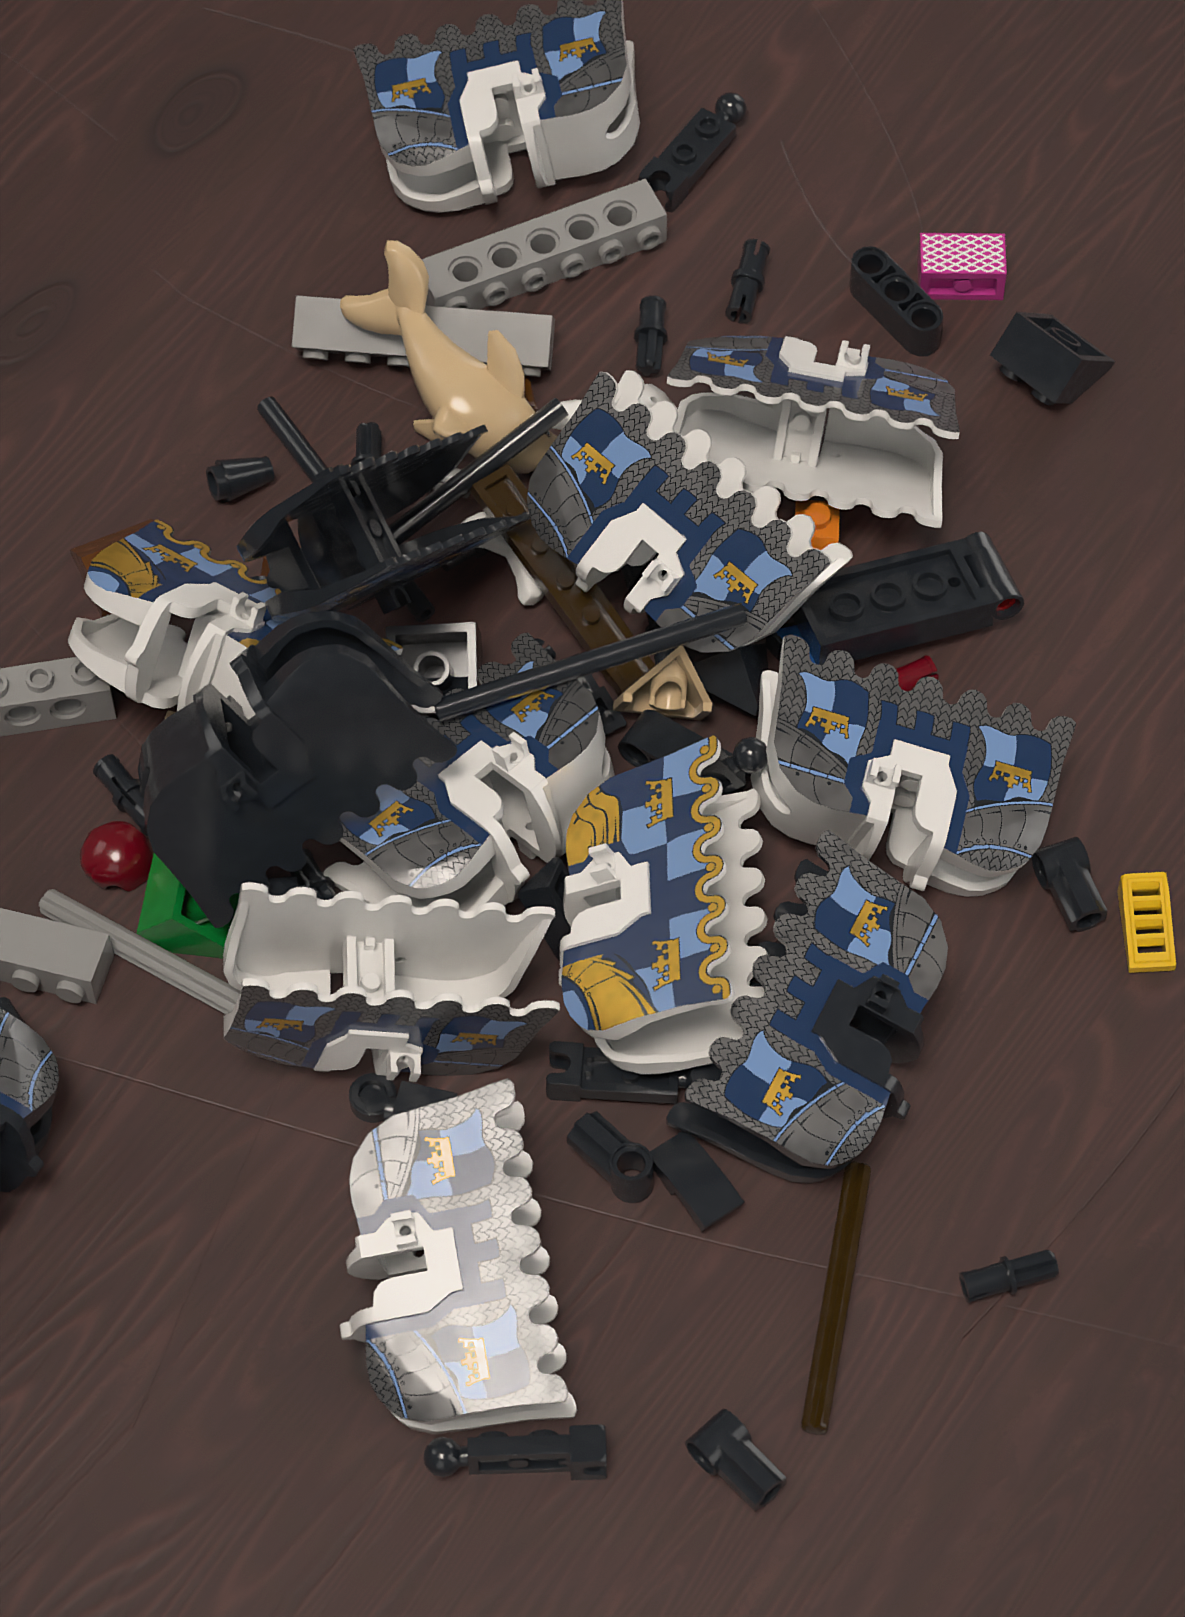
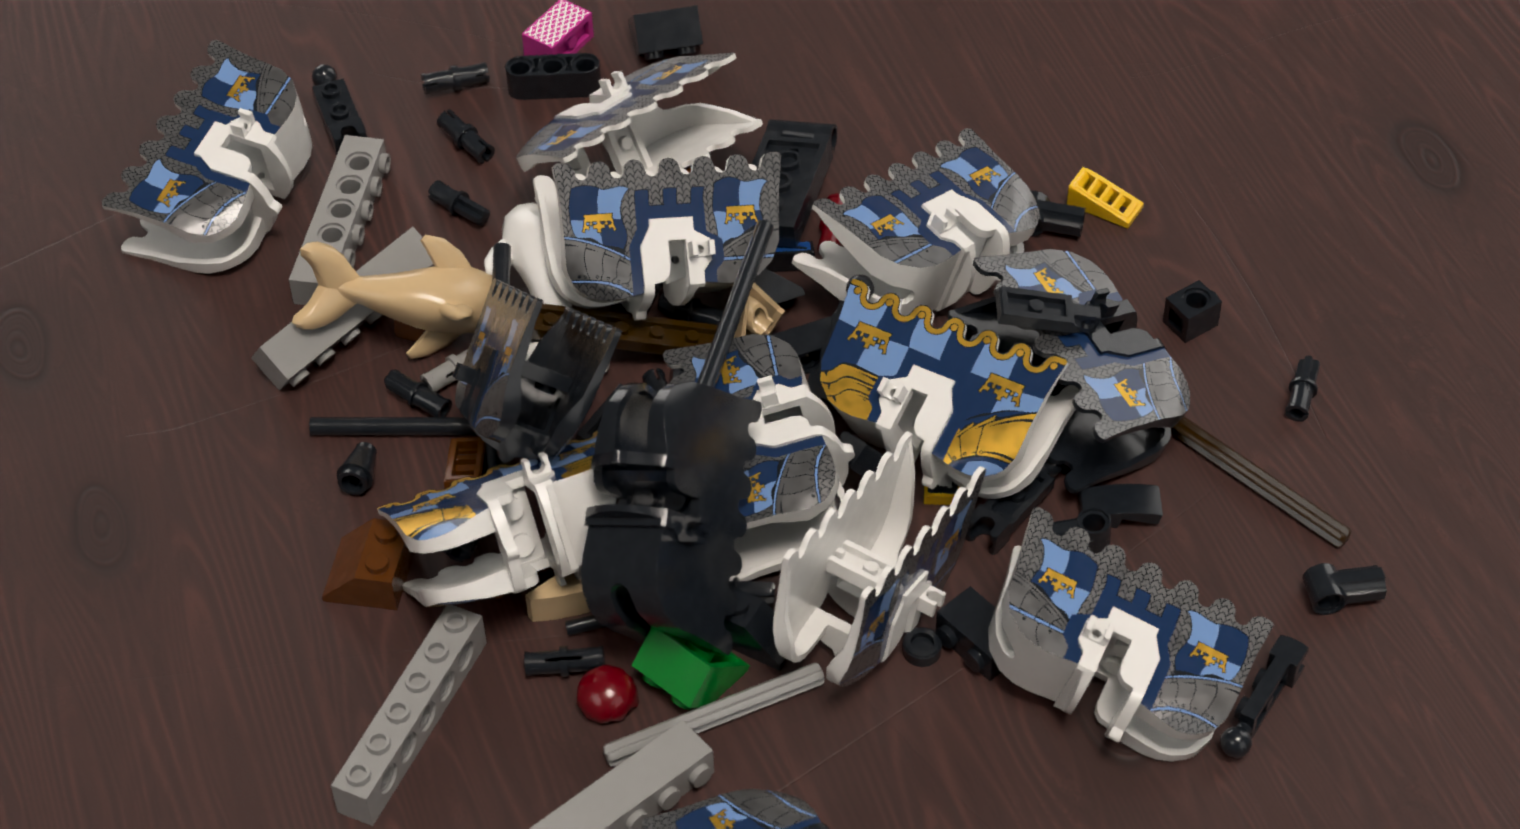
camera: 55 degrees left, 10 degrees down
none -> black pin [421,62,490,94]
none -> black hinge [996,286,1101,333]
none -> black brick [1163,280,1222,343]

